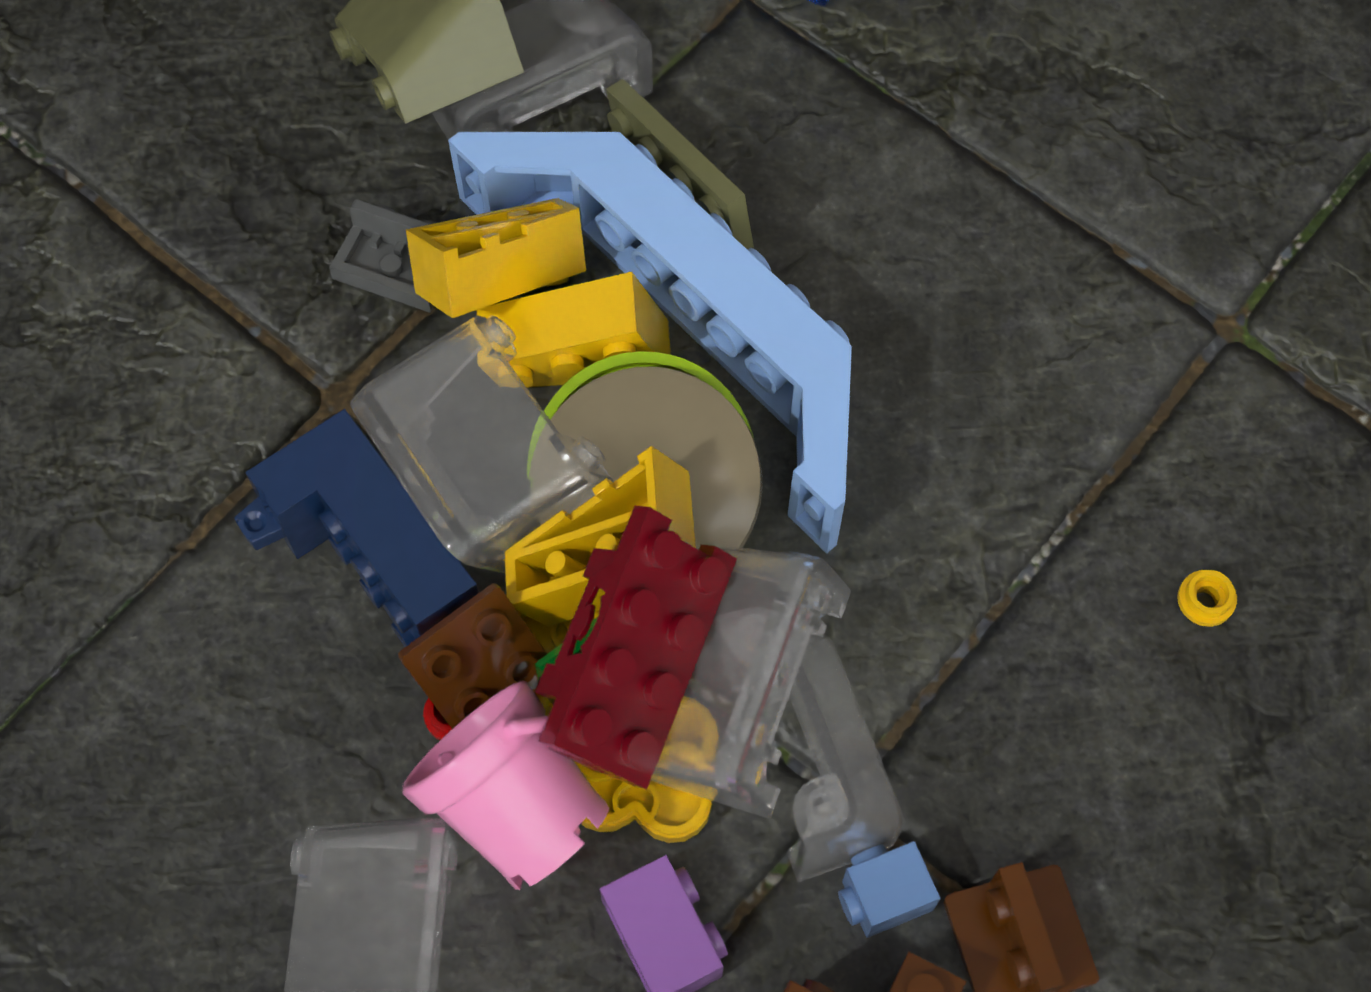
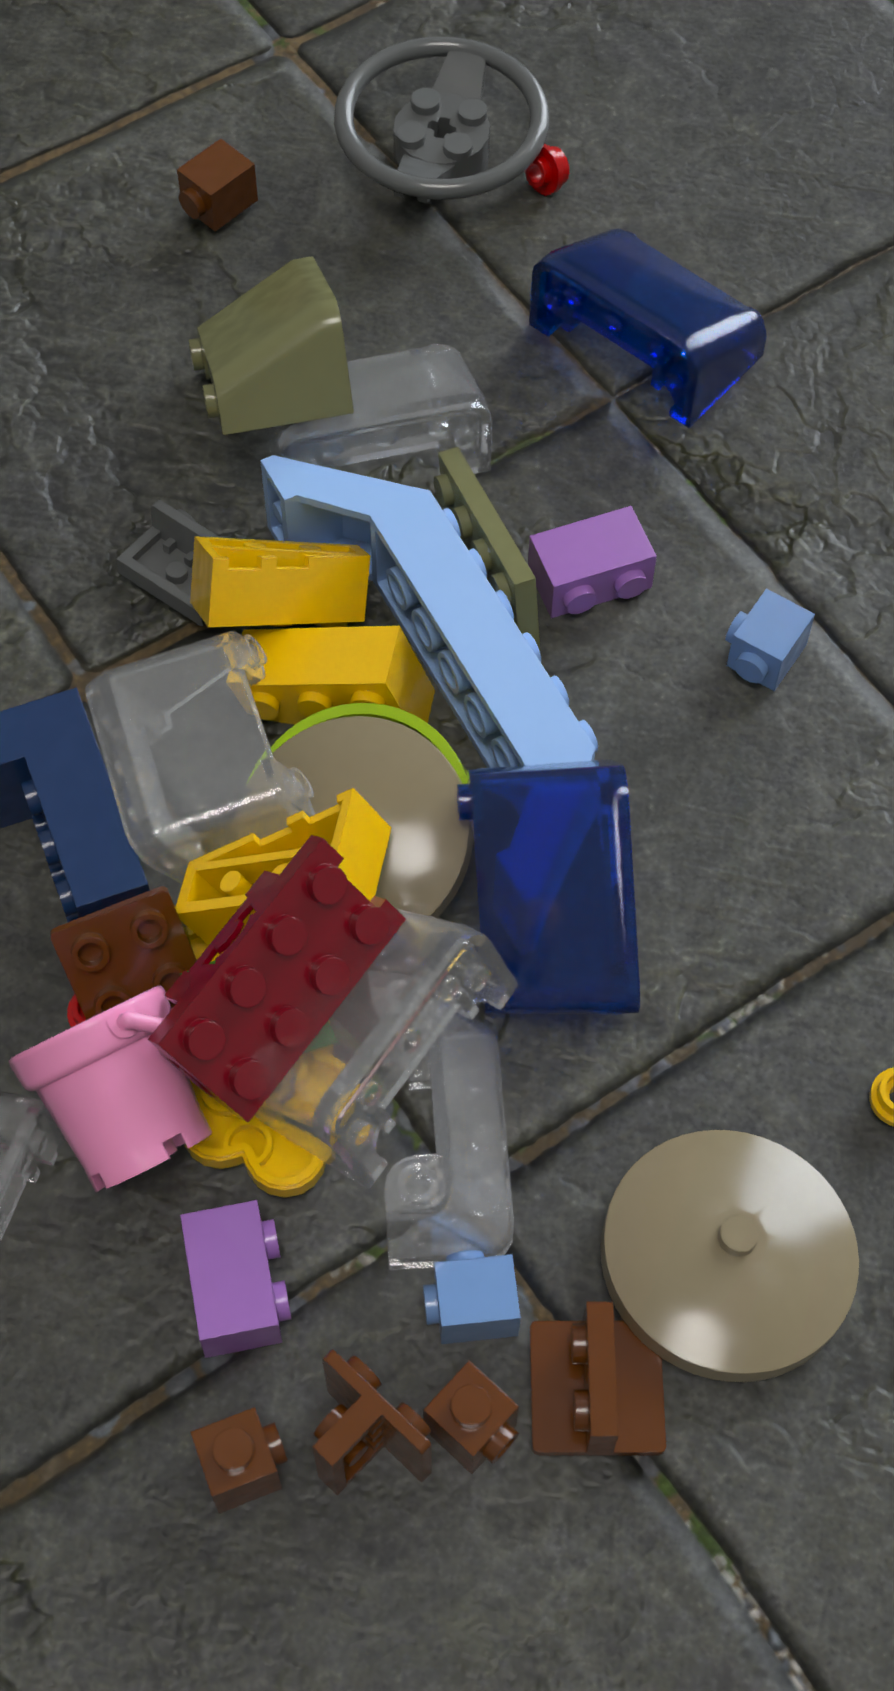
camera: 15 degrees right, 5 degrees down
none -> clear blue windscreen [456,759,640,1015]
none -> medium lavender brick [528,506,657,618]
none -> dark tan dish [600,1130,859,1382]
none -> medium blue brick [725,589,815,691]

